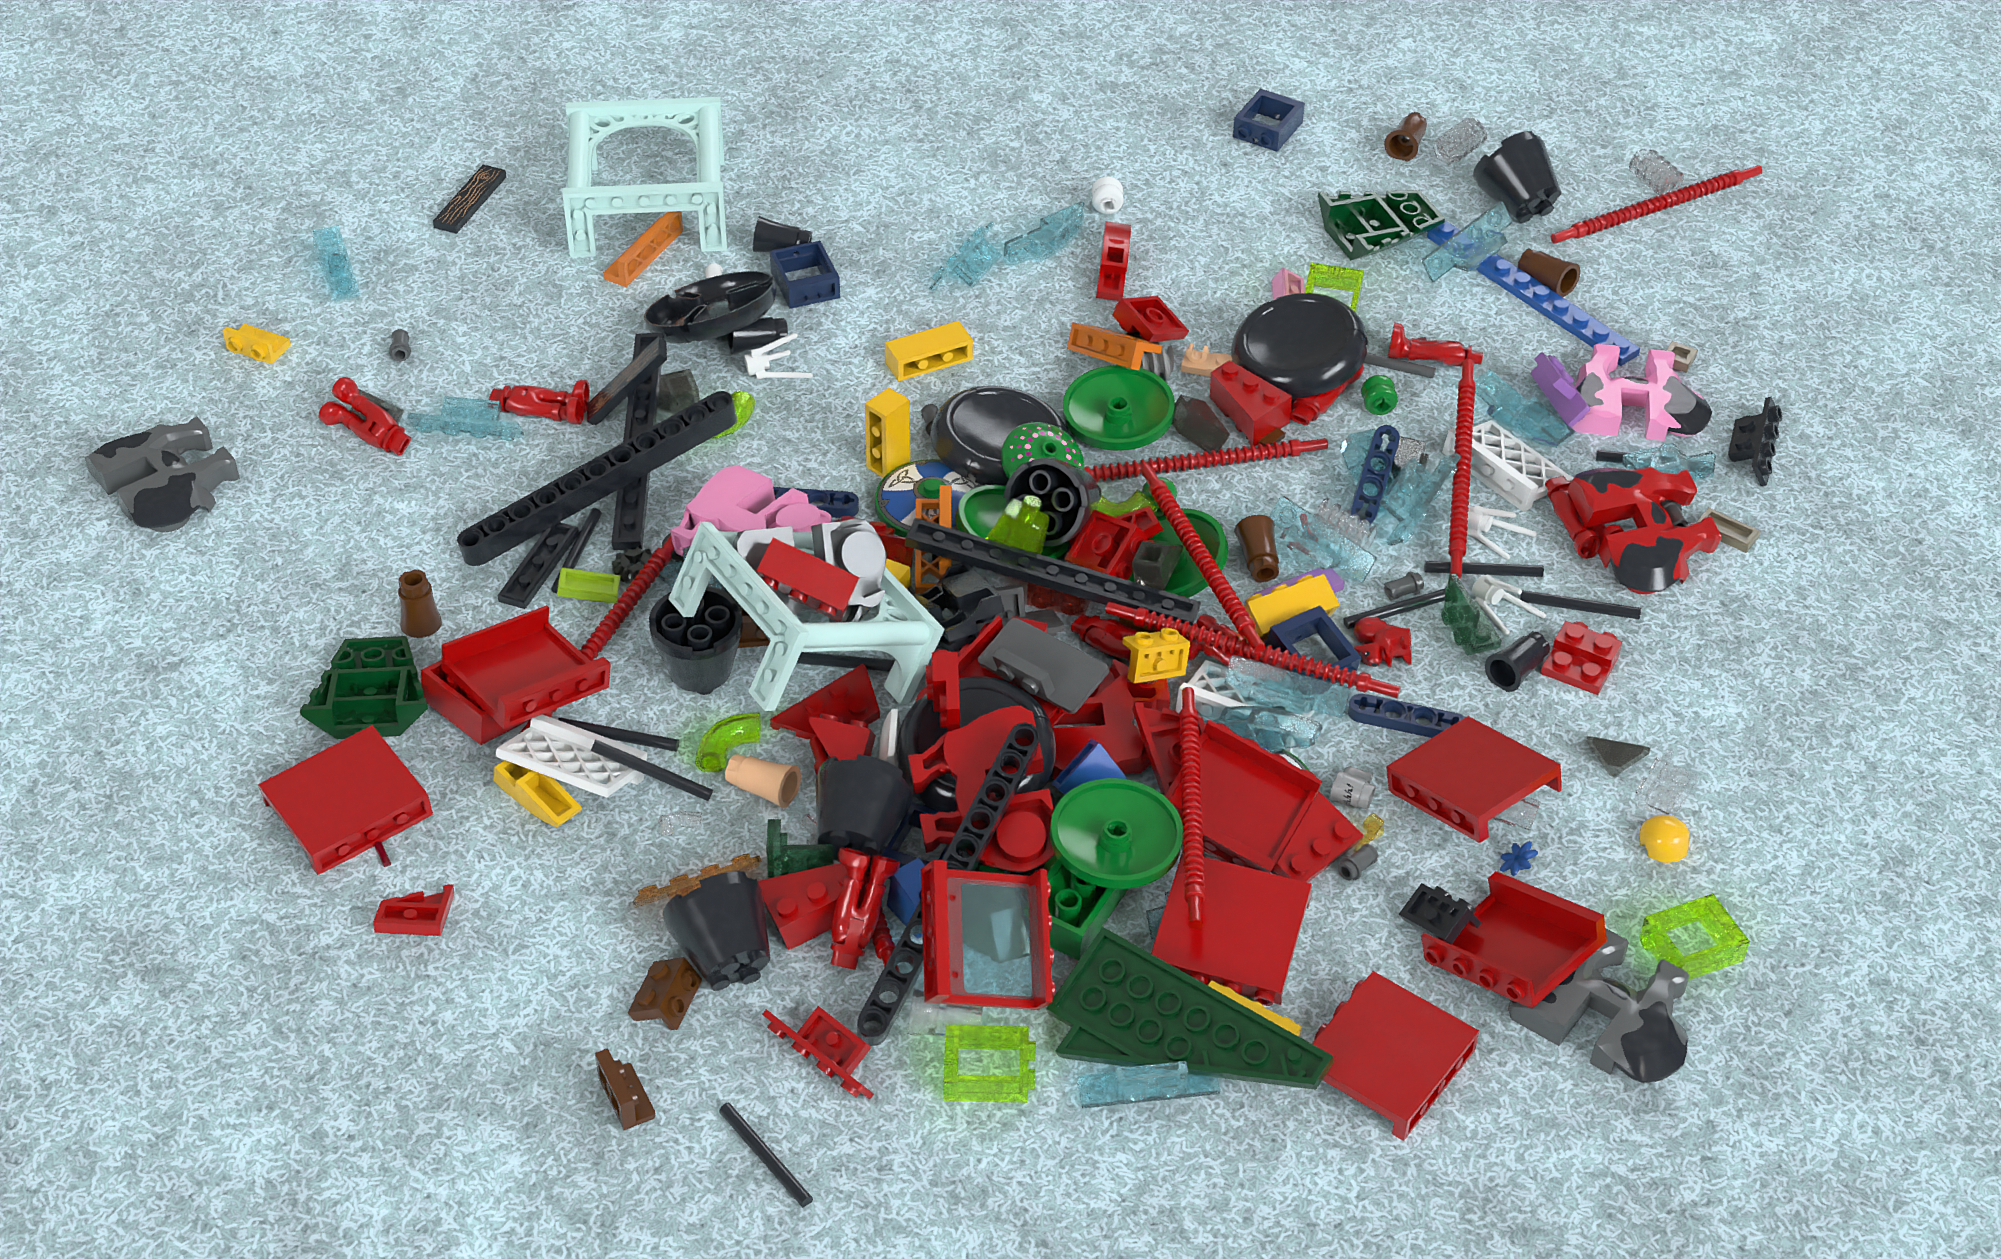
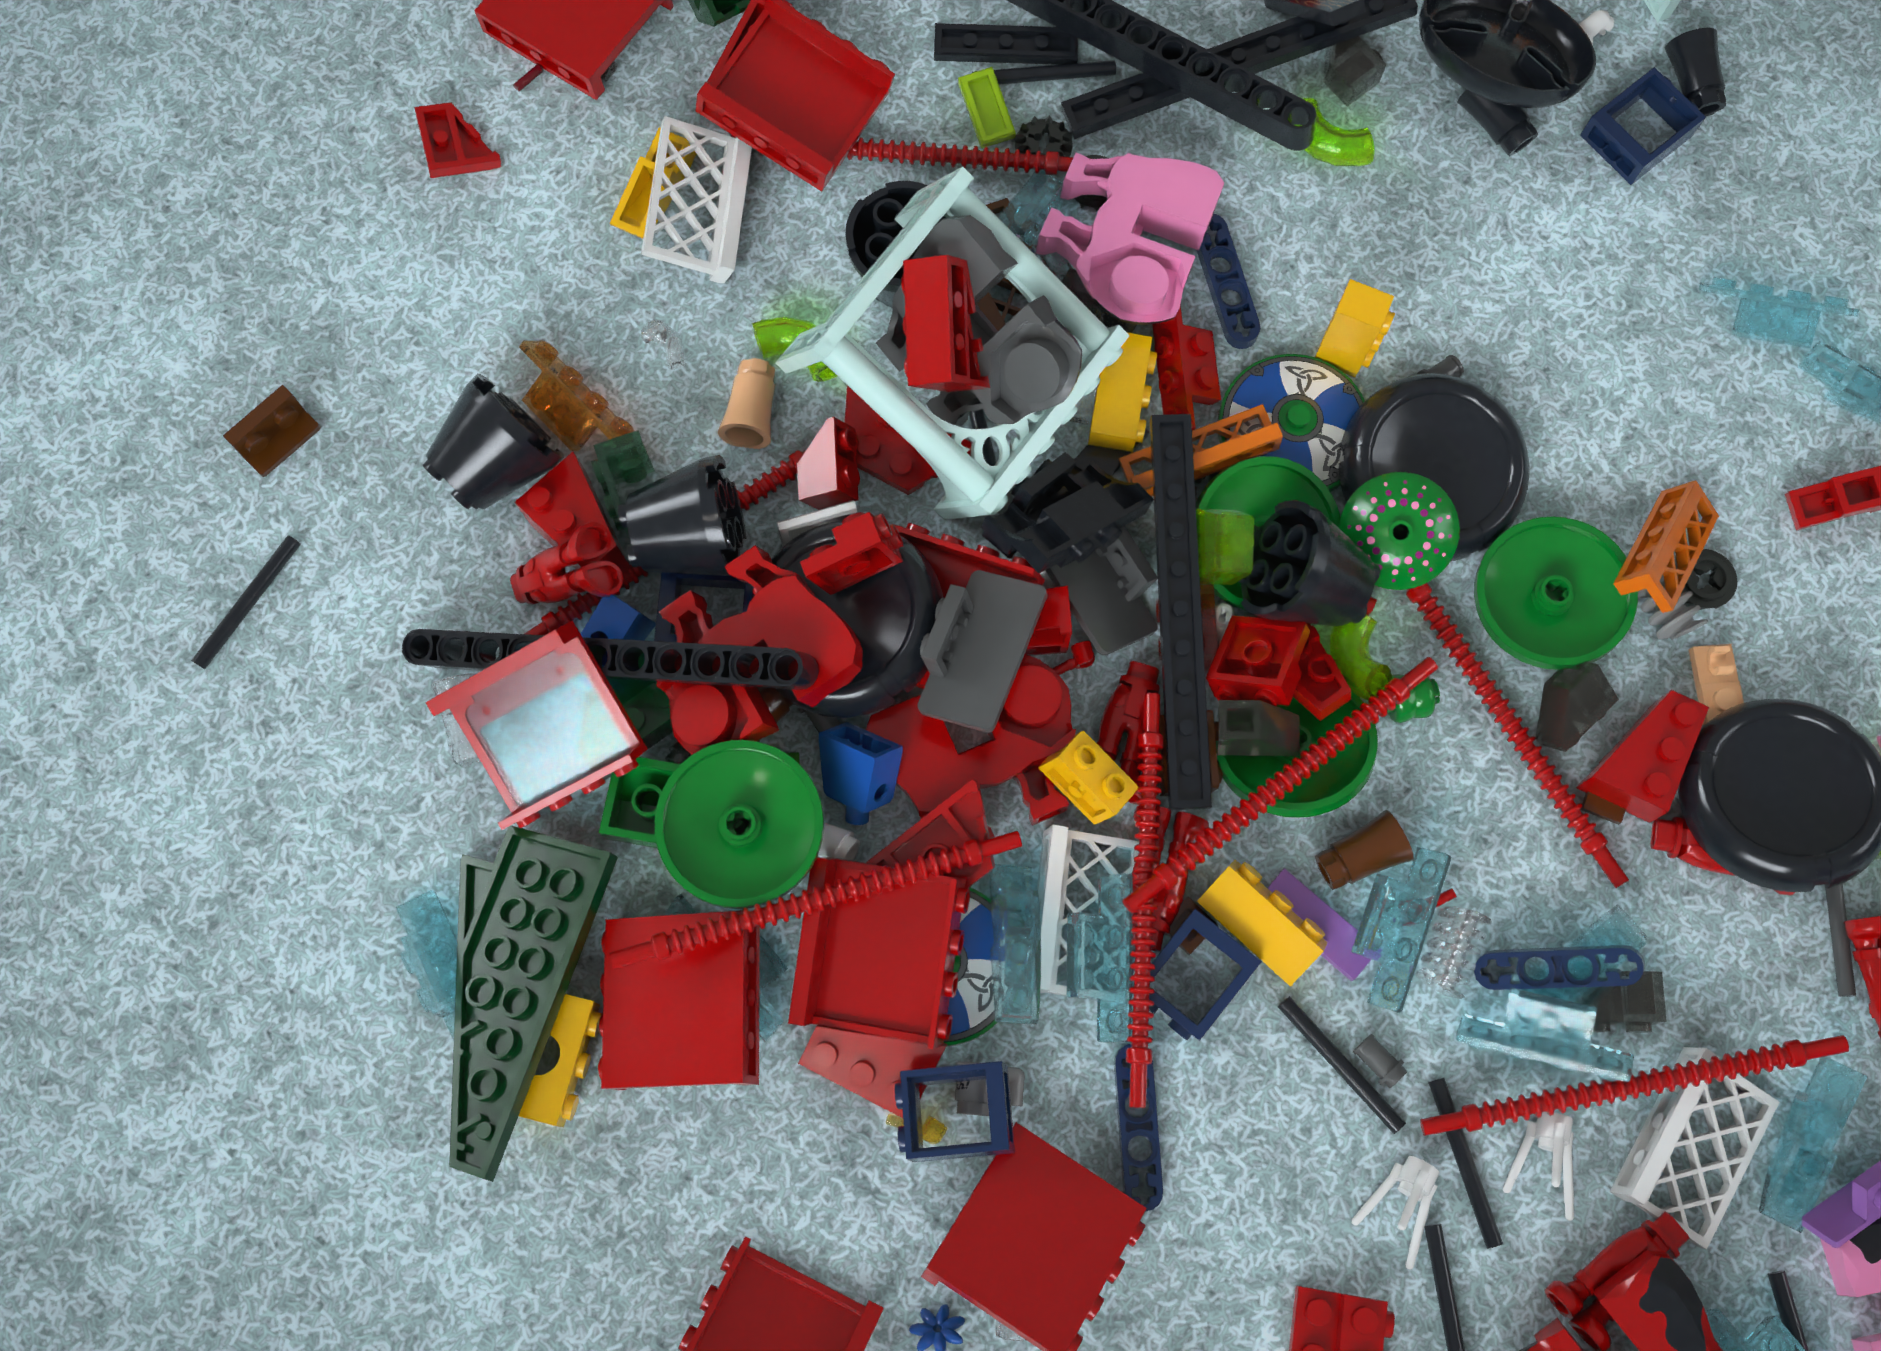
camera: 70 degrees right, 30 degrees up
black bar [558,717,680,752] -> none
black bar [591,739,713,801] -> none
reddish brown bracket [628,957,702,1030] -> none
white plant [744,333,813,380] -> none
red bracket [762,1006,874,1099] -> none
yellow brick [885,321,973,382] -> none
clear neon green window [944,1025,1036,1103] -> none
red plate [1112,296,1189,342] -> none
red panel [1312,971,1479,1141] -> none
dark grey pin [1338,844,1379,881] -> none
red animal [1354,617,1412,667] -> none
green piece [1361,375,1398,415] -> none
black bracket [1398,883,1481,945] -> none
clear green bracket [1441,573,1502,656] -> none
black plant [1485,631,1550,692] -> none
none -> dark blue window [895,1061,1015,1162]

